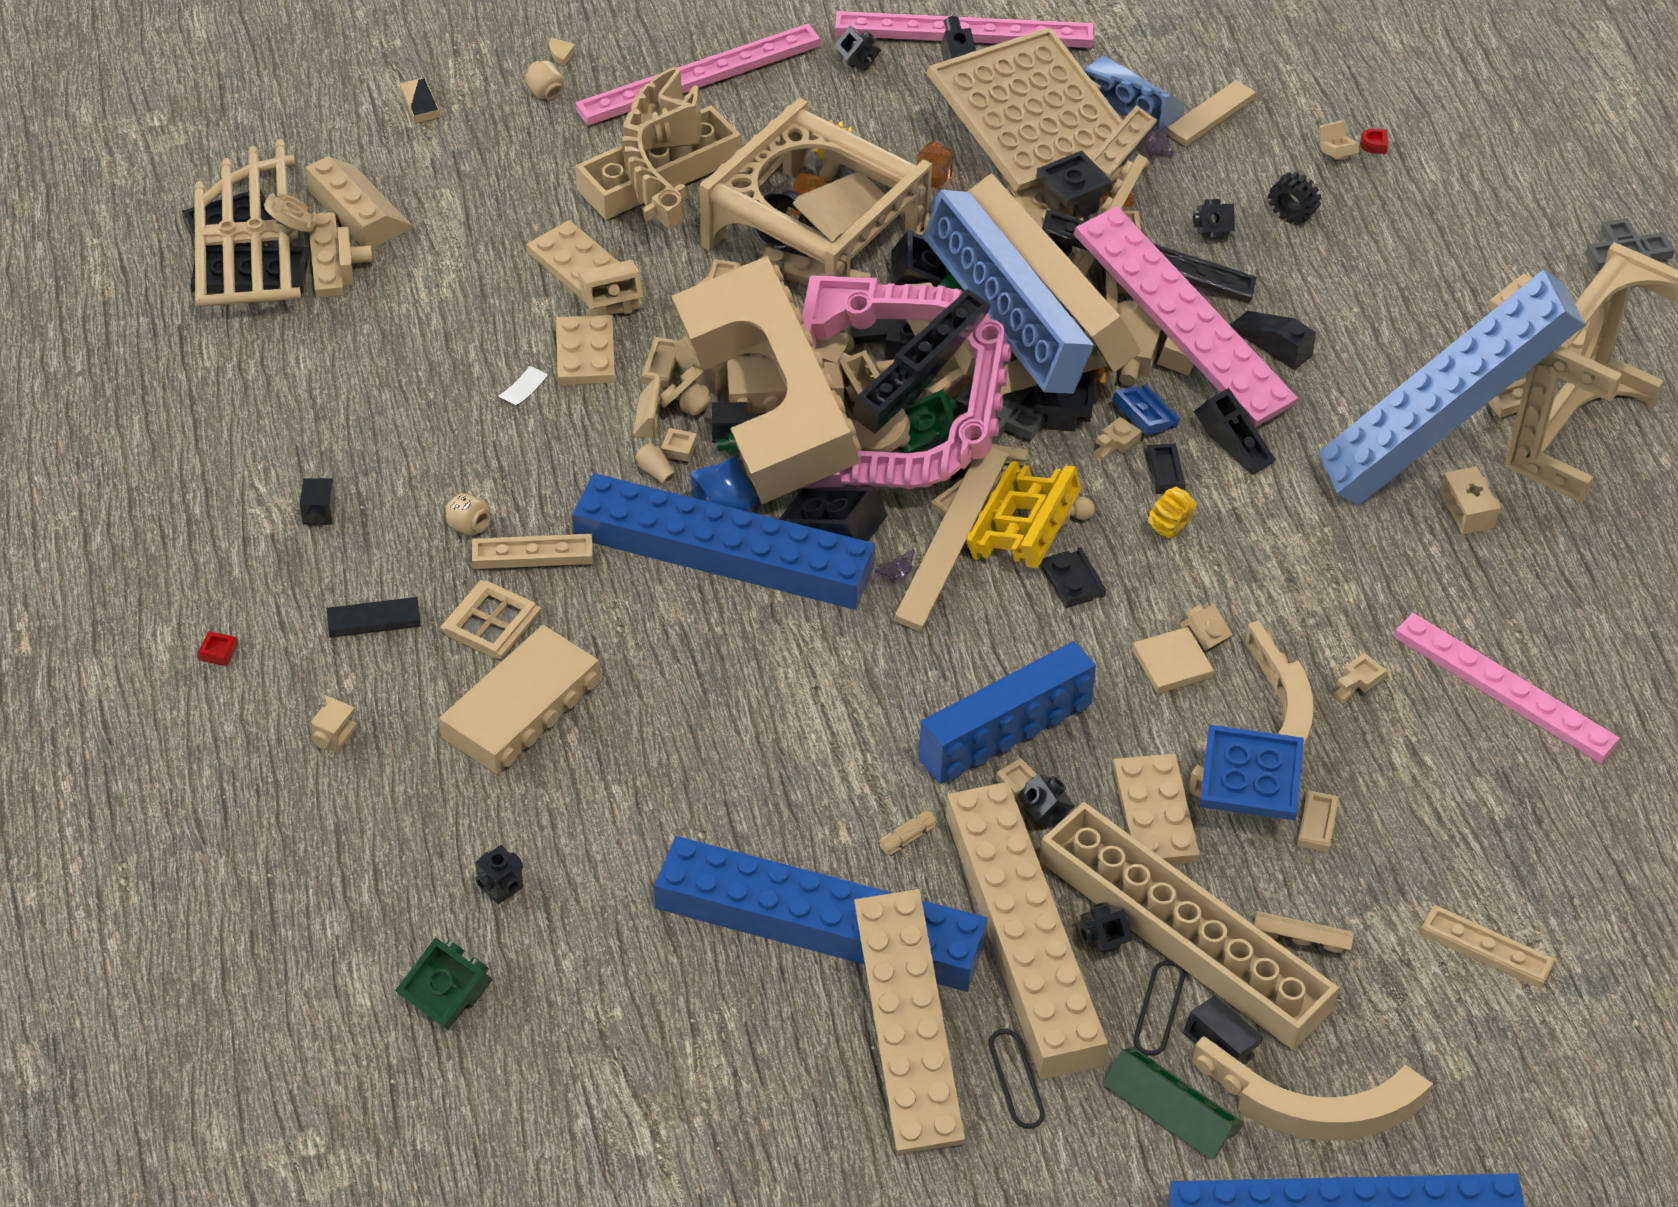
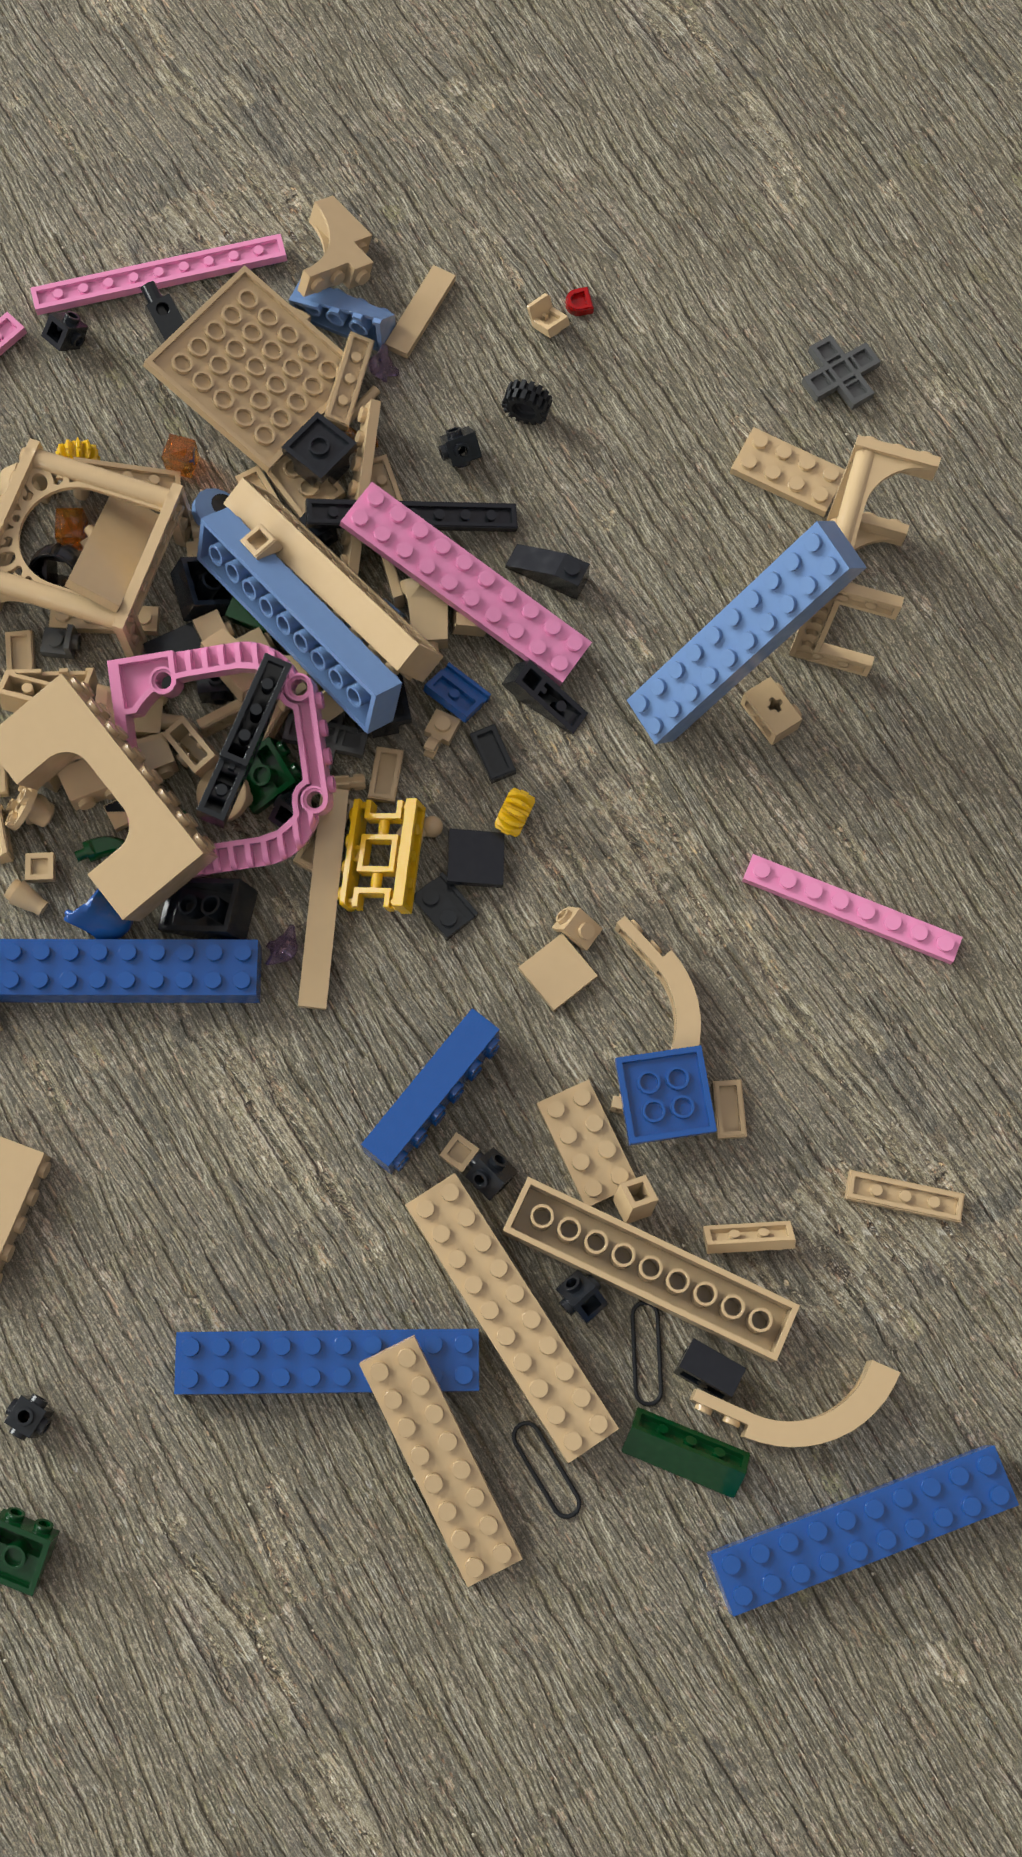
camera: 20 degrees left, 25 degrees up
black brick [712,402,752,443] -> none
tan axle [880,810,936,855] -> none
tan plate [1333,653,1387,704] -> none
none -> tan slope [240,523,283,560]
none -> tan arch [298,195,374,297]
none -> tan tile [368,746,404,804]
none -> black tile [447,828,505,888]
none -> tan brick [613,1175,659,1224]

